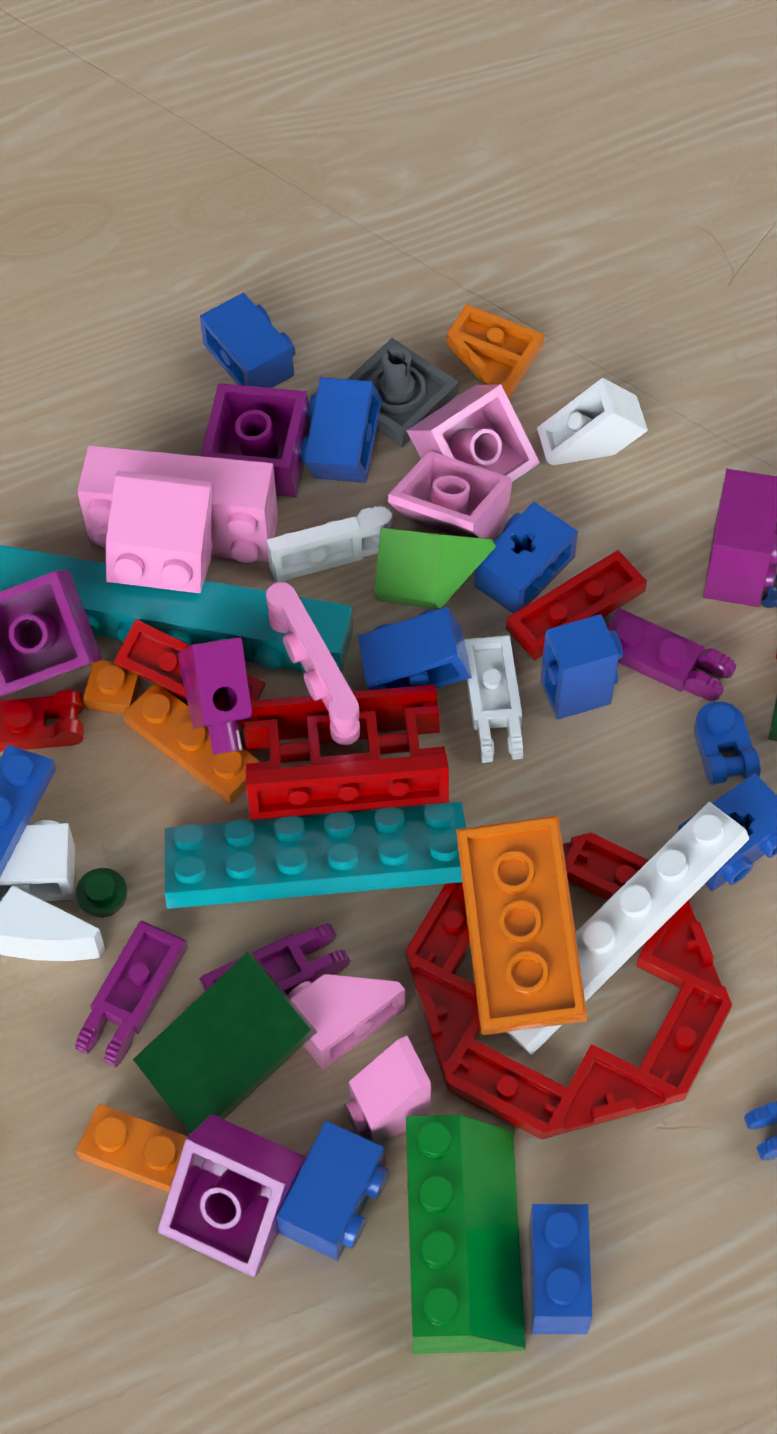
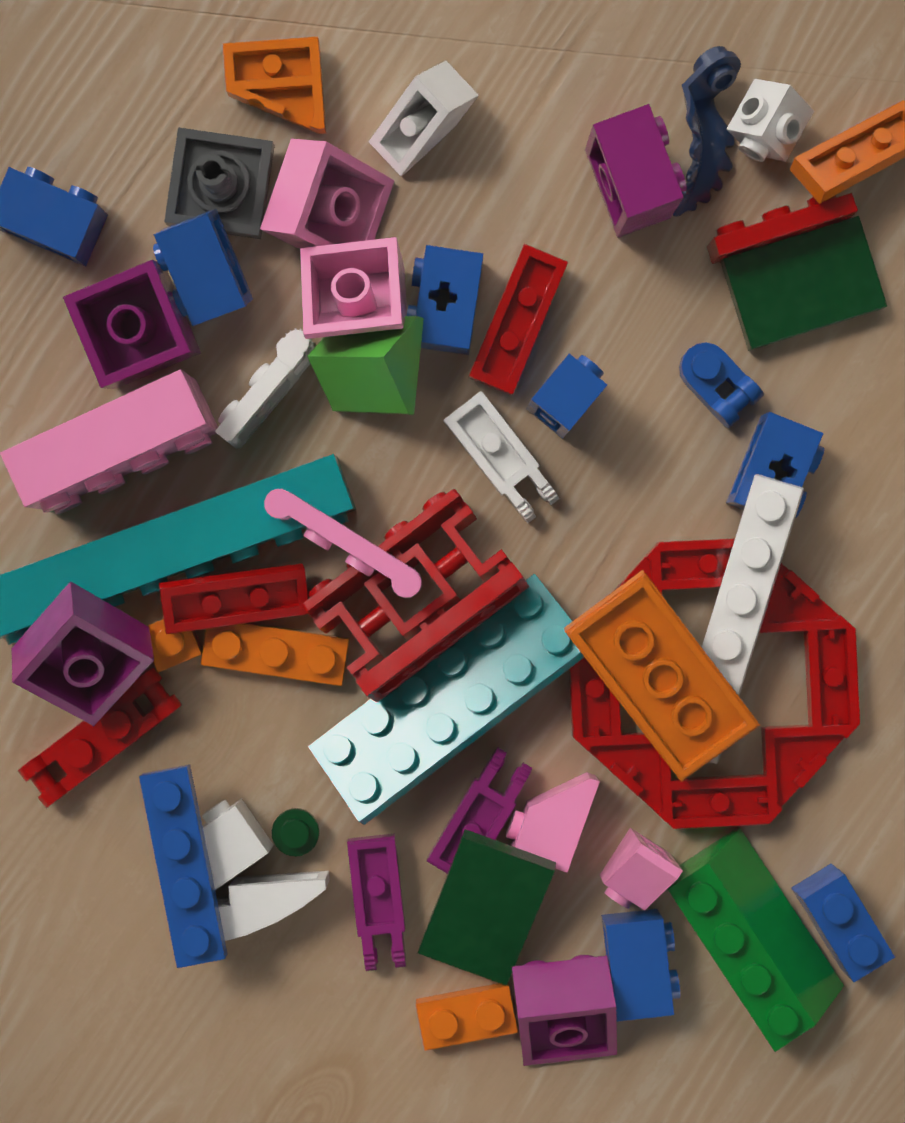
camera: 30 degrees left, 30 degrees up
bright pink slope [106,471,212,593] -> none
magenta torso [178,637,252,755] -> none
blue brick [358,607,472,690] -> none
magenta hinge [607,608,737,702] -> none

